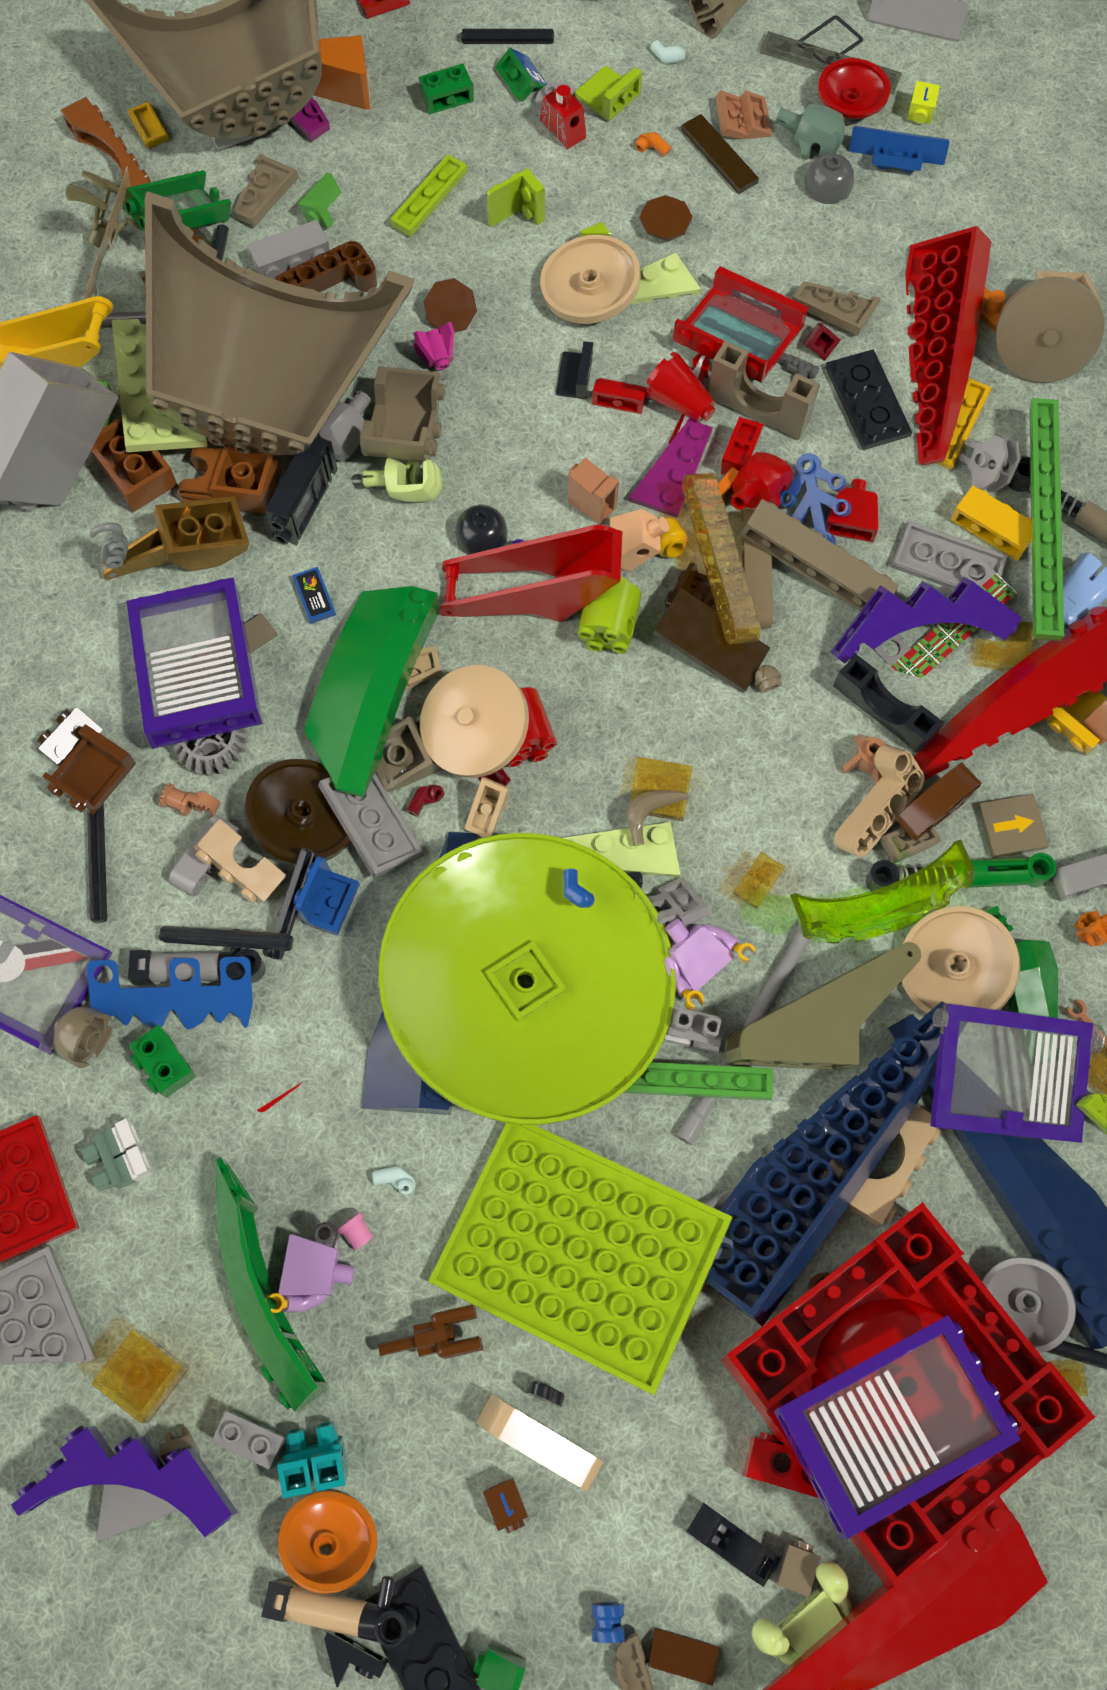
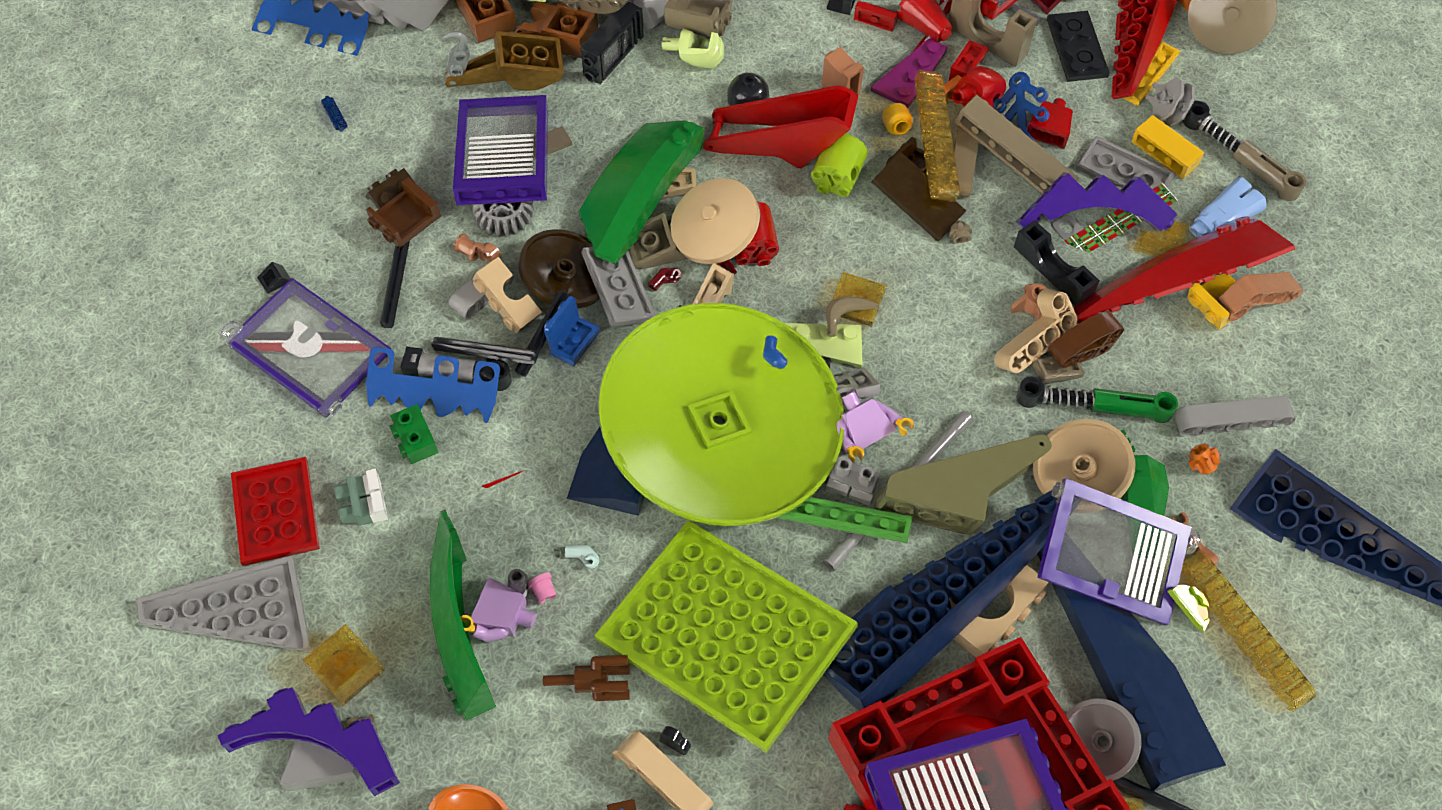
camera: 10 degrees right, 10 degrees down
dark tan cylinder [54,1006,113,1068] -> none
light grey brick [211,1410,286,1469] -> none
teal hips [277,1421,348,1499] -> none
tile [292,567,336,624] -> none
light nougat torso [610,509,669,571] -> none
clear yellow hips [733,851,786,909] -> none
clear neon green windscreen [790,839,974,944] -> none
dark tan tile [977,794,1049,858] -> none
bright green plate [1029,398,1064,641] -> none

